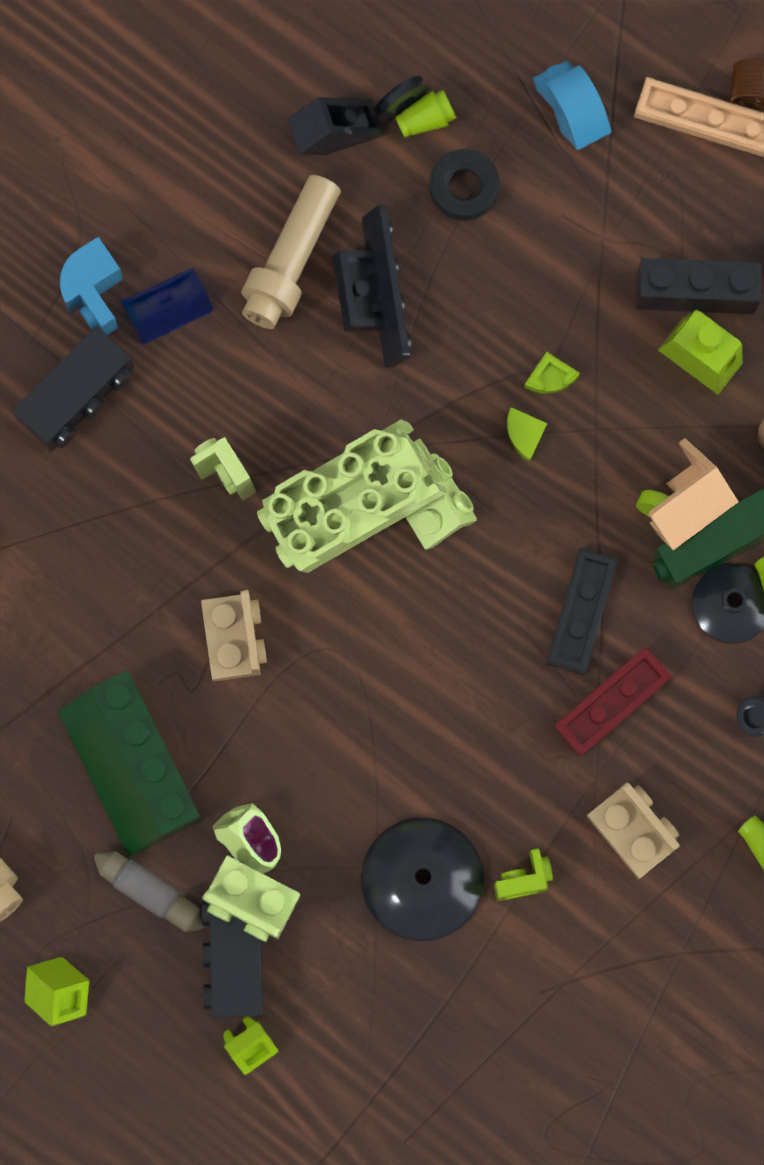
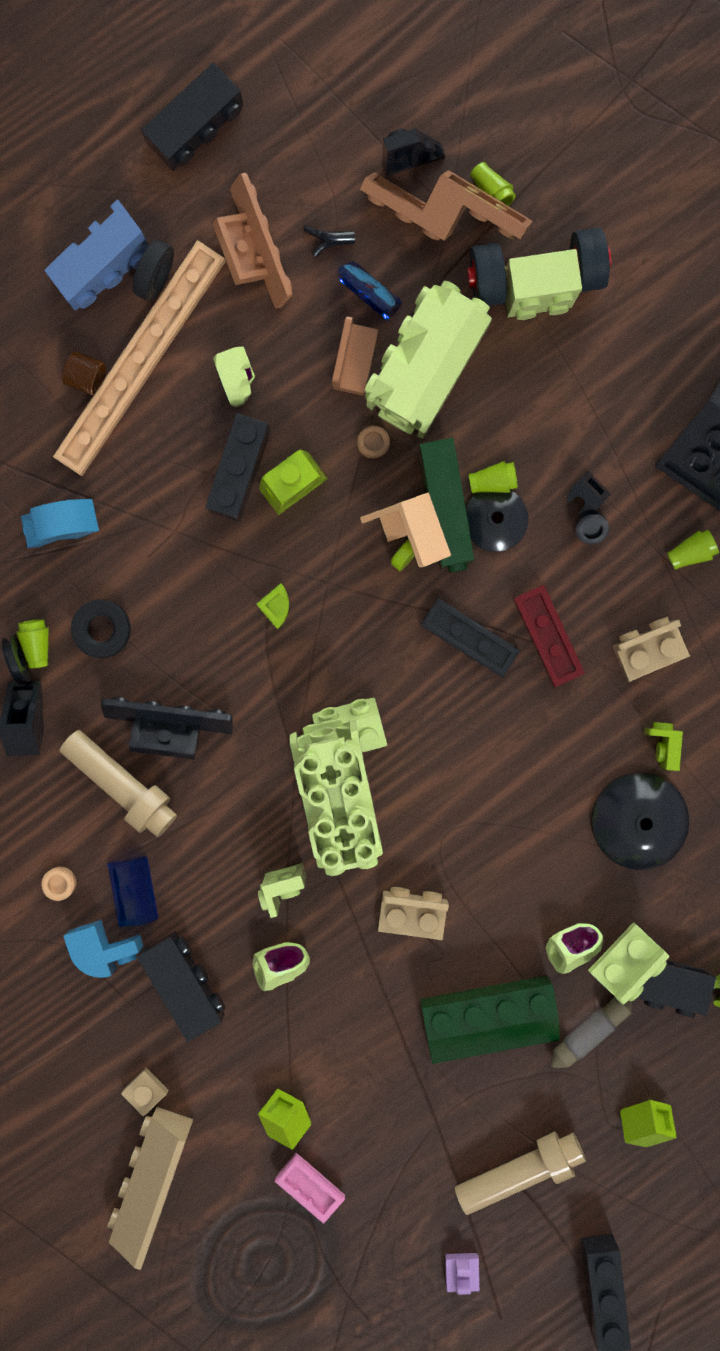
camera: 70 degrees left, 10 degrees up
lime tile [507,407,547,462] -> none
none -> light nougat tile [41,867,76,901]
none -> yellowish green rock [252,942,310,991]

